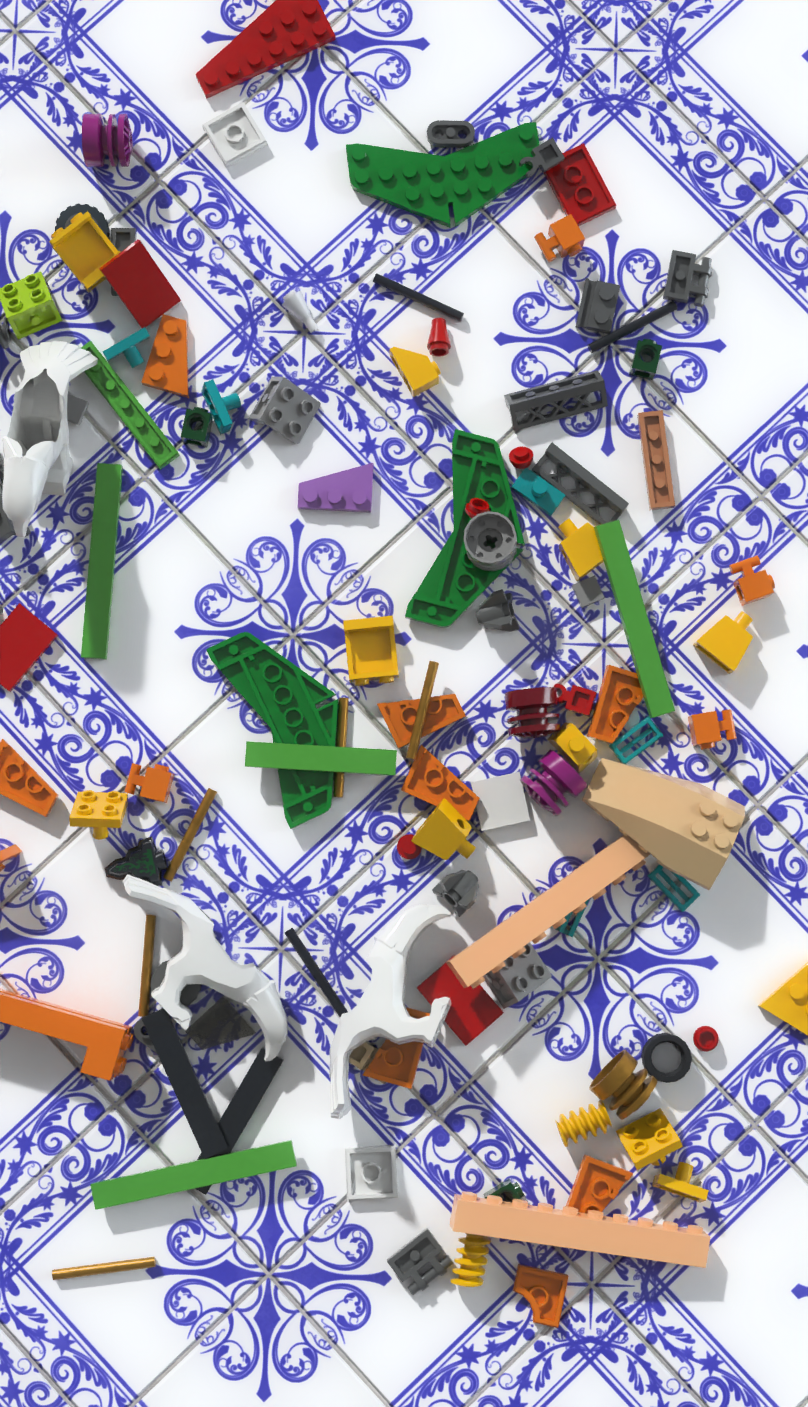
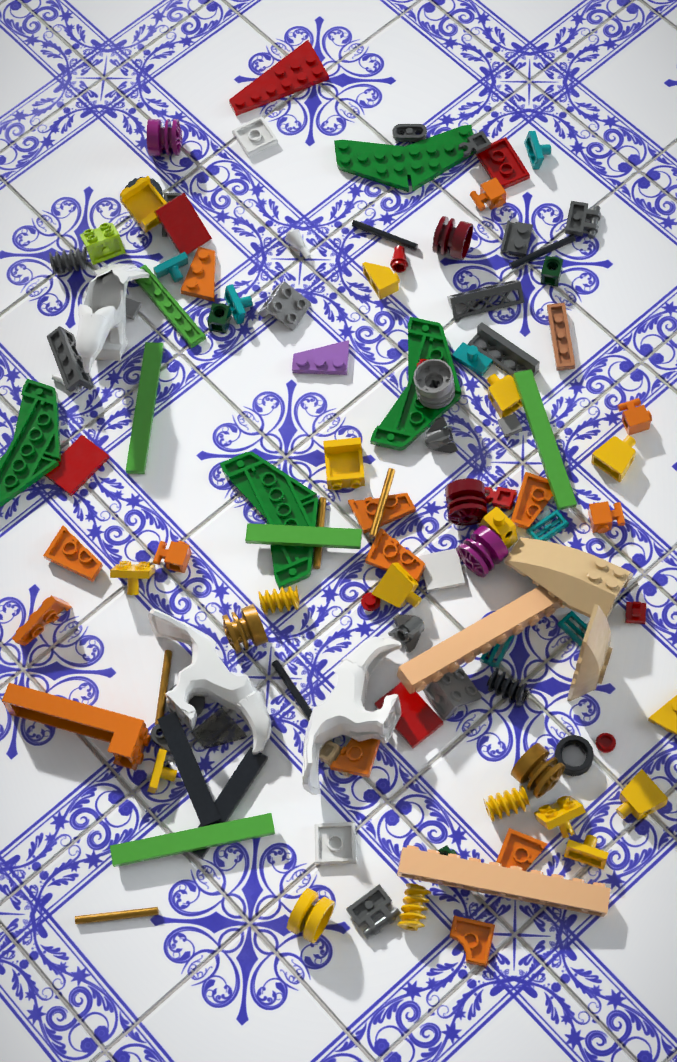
camera: 10 degrees right, 20 degrees down
black rock [105,836,167,886] -> none
pearl gold bar [163,788,217,882] -> none
red plate [509,446,534,469] -> none
none -> yellow tile [147,748,177,794]
none -> pearl gold wheel [222,604,268,654]
none -> yellow piece [258,585,300,615]
none -> yellow wheel [286,888,335,943]
none -> dark red wheel [432,216,473,260]
none -> black piece [487,667,532,708]
none -> teal tile [524,131,552,170]
none -> tan wedge [567,604,613,701]
none -> yellow torso [616,769,668,820]
none -> red tile [625,601,646,624]

